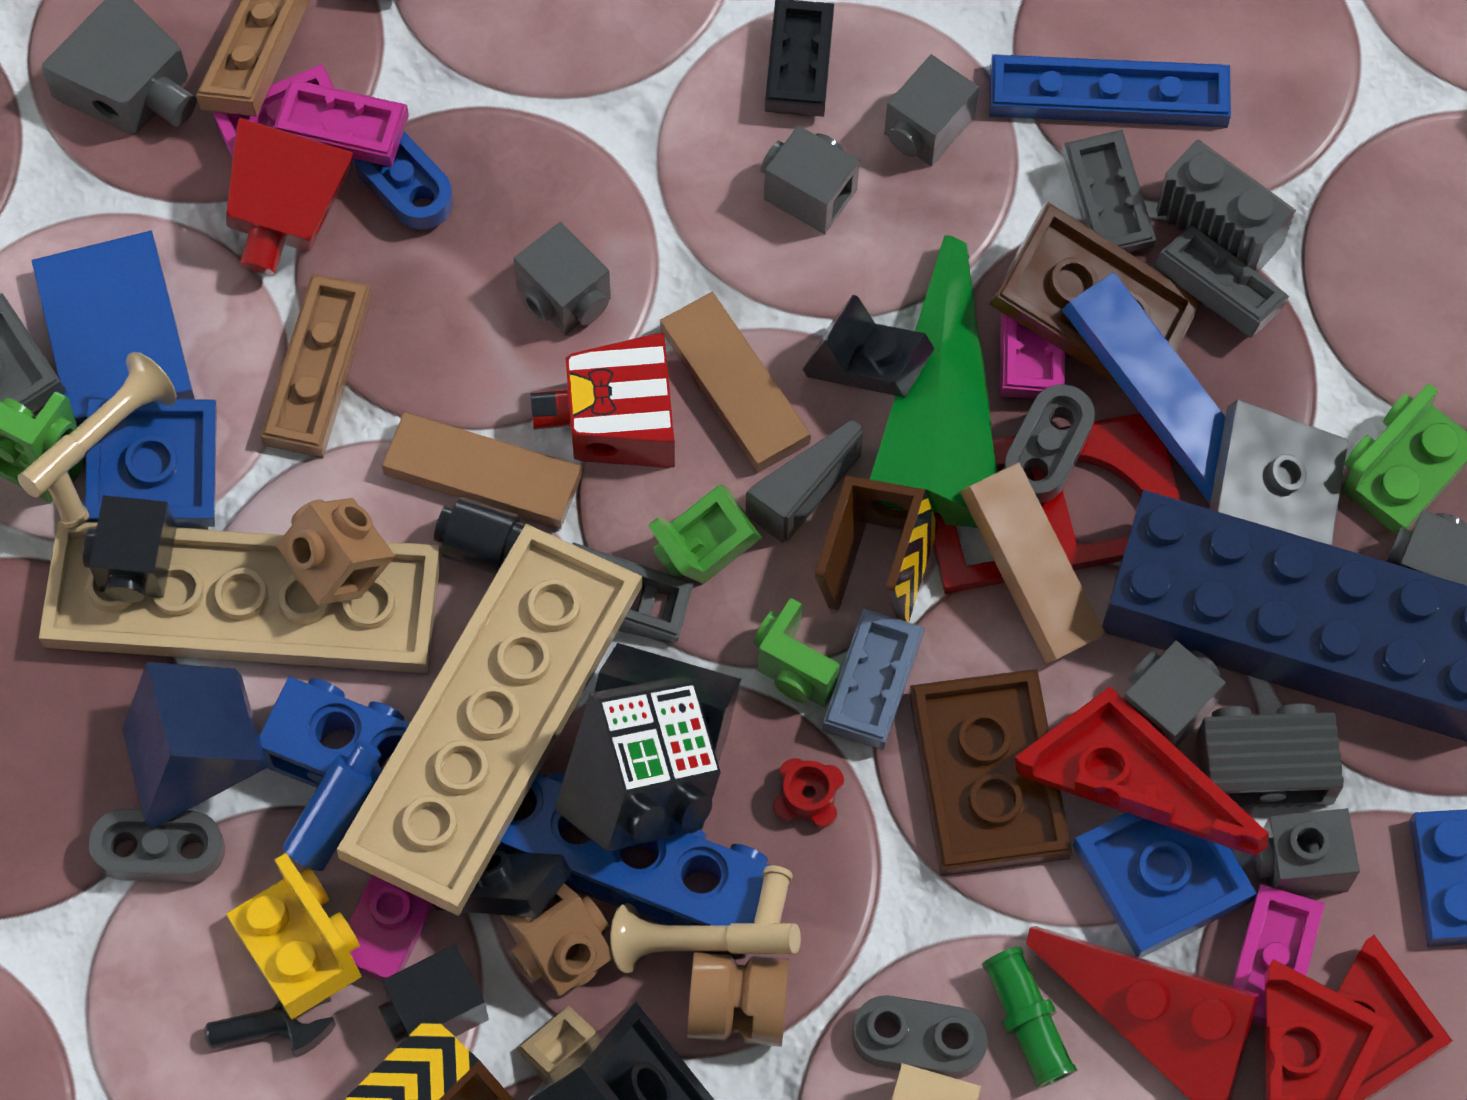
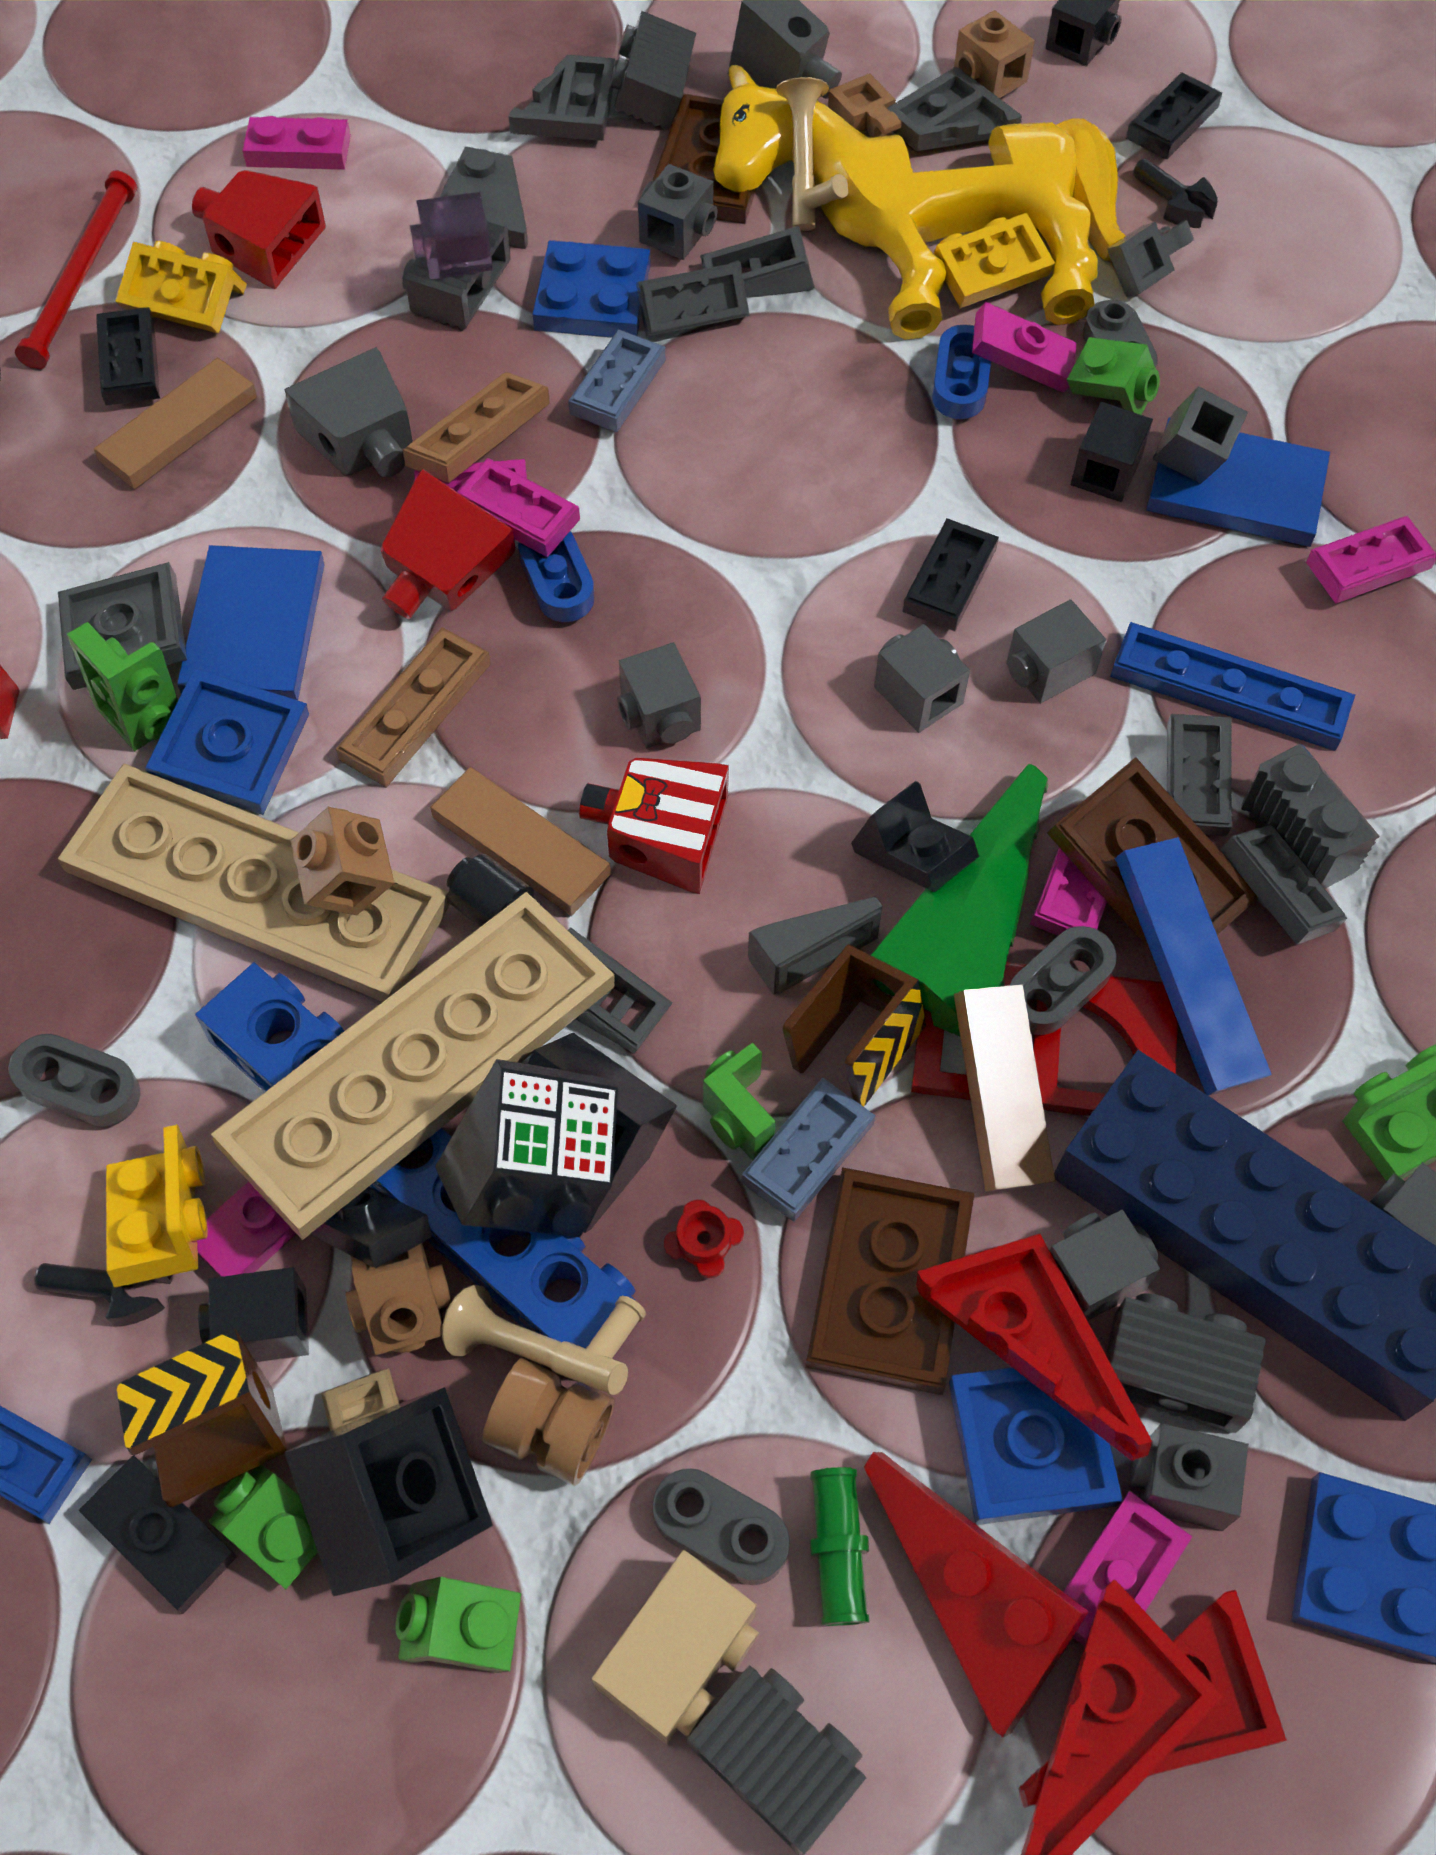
camera: 20 degrees right, 5 degrees down
tan piece [18,352,177,528] -> none
black brick [83,495,177,602] -> none
dark blue slope [122,662,268,829] -> none
blue cylinder [282,741,381,871] -> none
bright green bracket [648,484,762,584] -> none
medium nougat tile [660,291,811,473] -> none
plate [1209,399,1348,545] -> none

